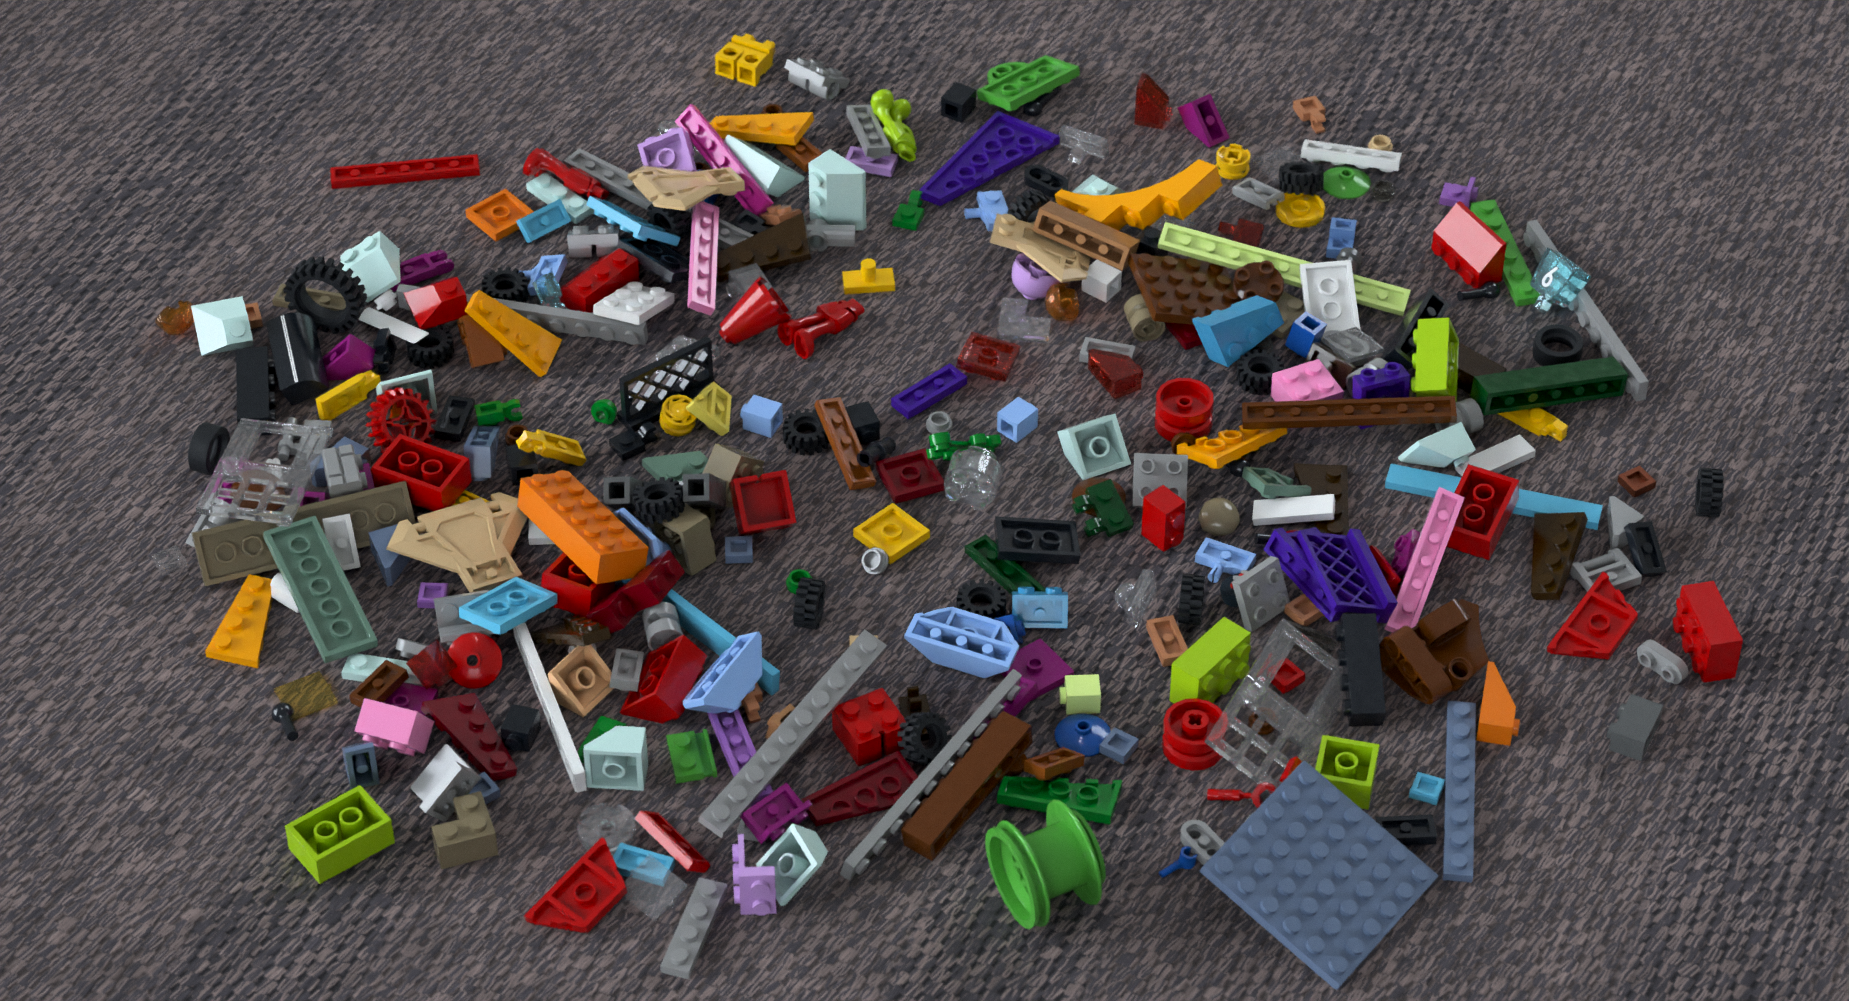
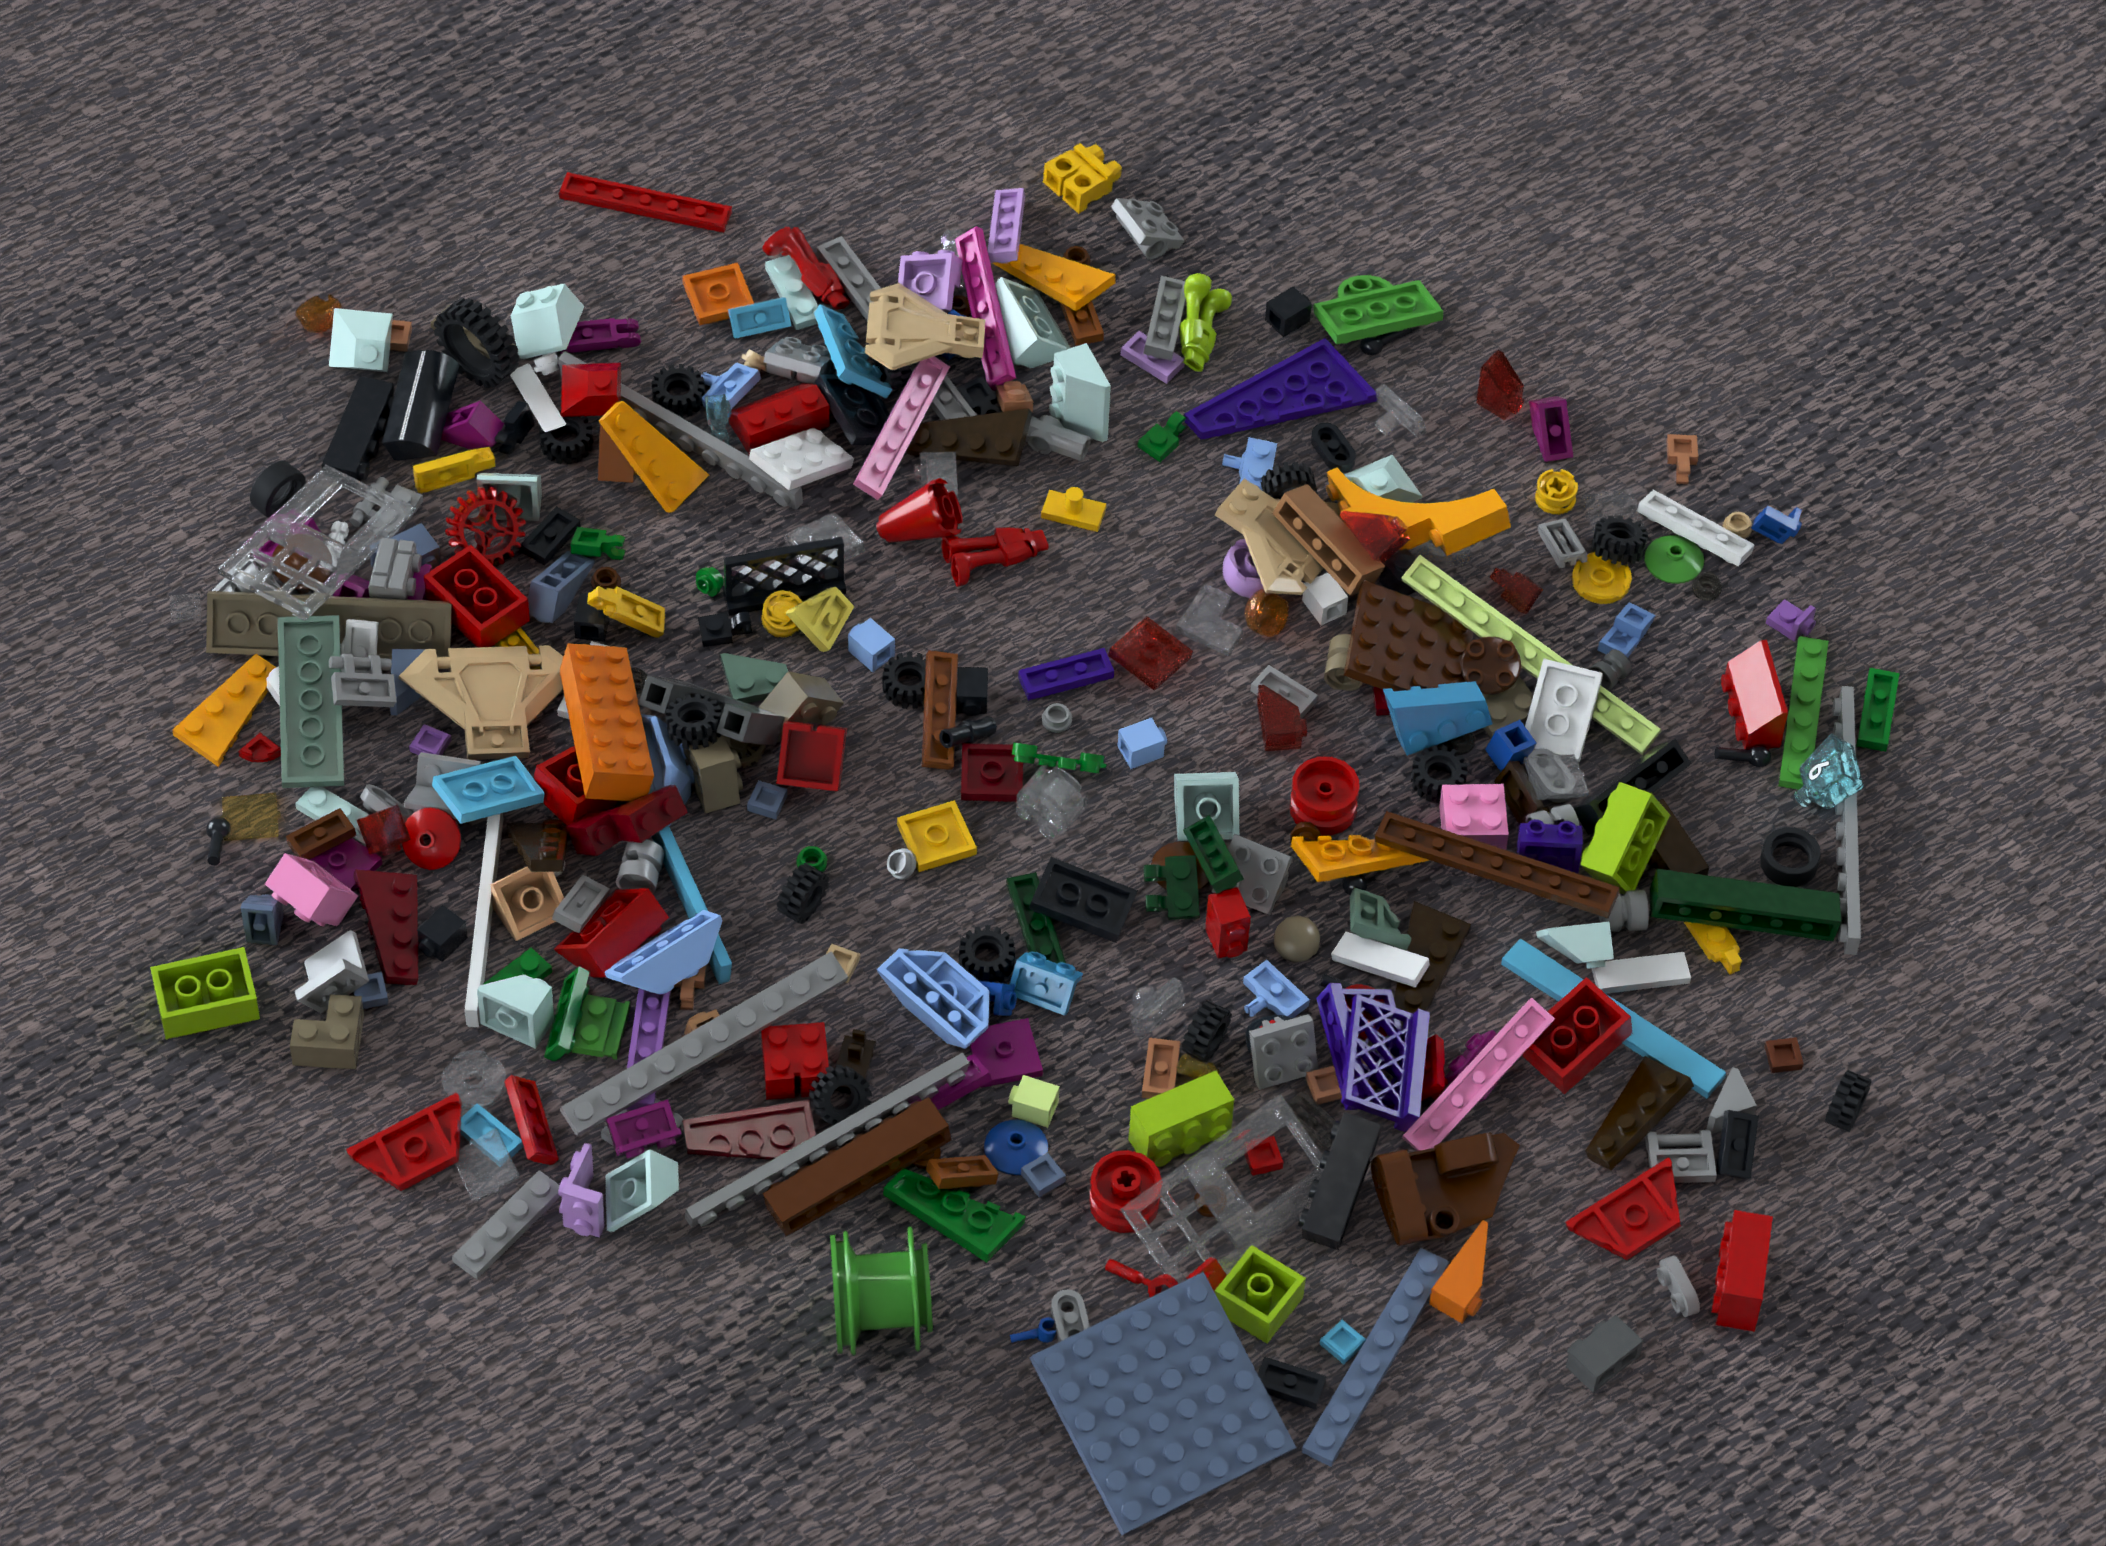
camera: 20 degrees right, 10 degrees up
none -> red tile [238,733,281,762]
none -> light grey plate [329,654,397,707]
none -> green plate [544,966,590,1061]
none -> tan plate [741,349,767,372]
none -> lavender plate [988,188,1025,263]
none -> clear yellow pin [1177,1054,1219,1079]
none -> dark green plate [1183,815,1244,894]
none -> clear red slope [1339,511,1411,562]
none -> blue bracket [1751,505,1802,544]
none -> green plate [1856,668,1900,752]

